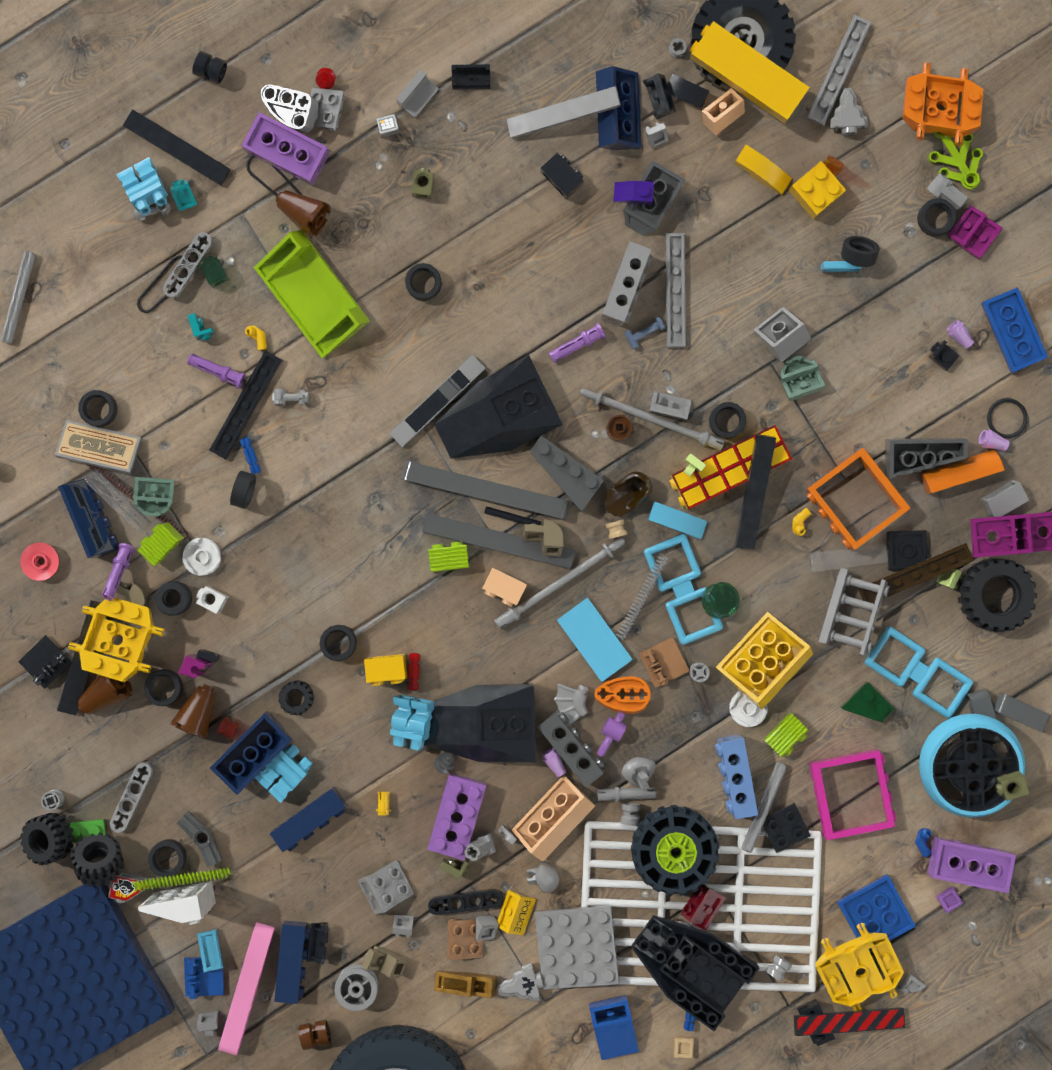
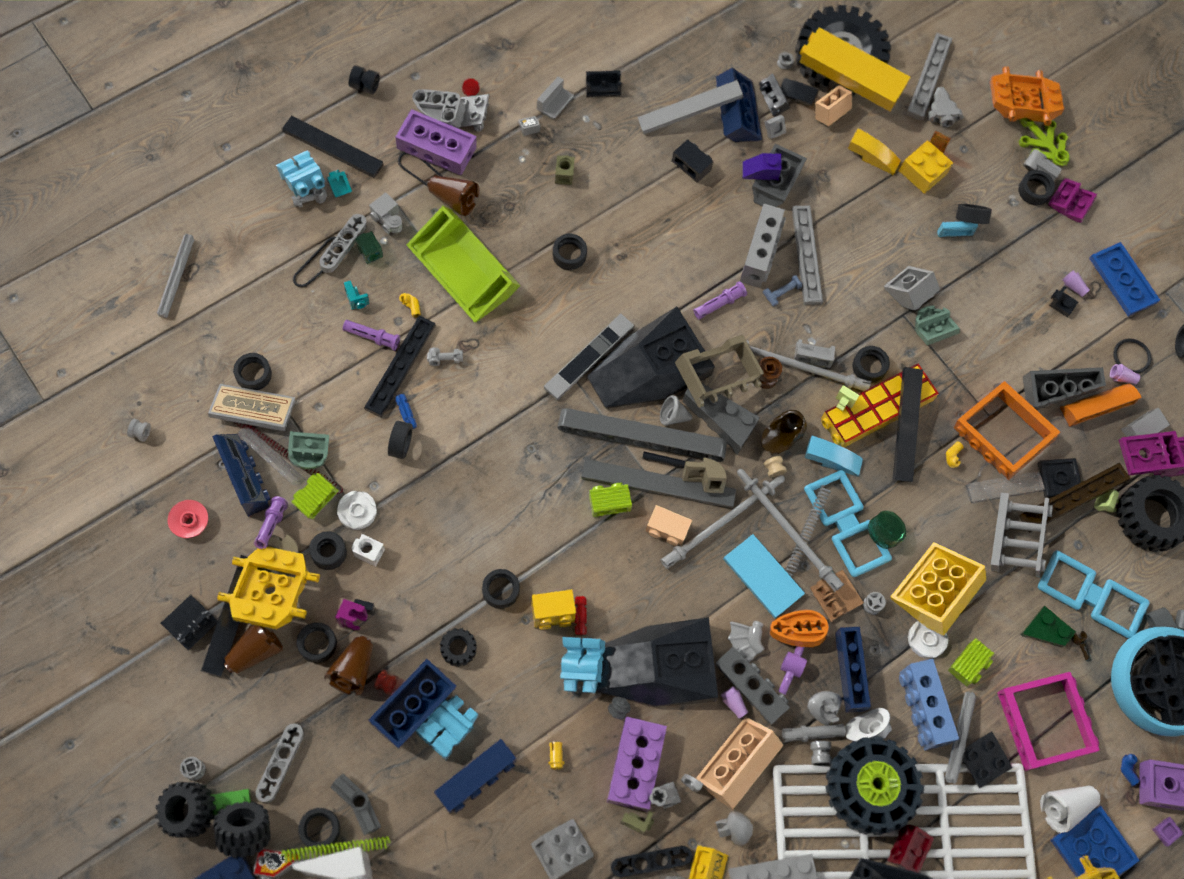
camera: 10 degrees left, 20 degrees down
none -> light grey brick [369,192,403,234]
none -> light grey hat [660,395,692,426]
none -> dark tan hinge [675,335,764,408]
none -> light grey bar [737,469,844,592]
none -> dark blue brick [835,627,871,713]
none -> white piece [845,708,892,741]
none -> white cone [1040,786,1100,833]
none -> dark brown hand [1072,631,1090,660]

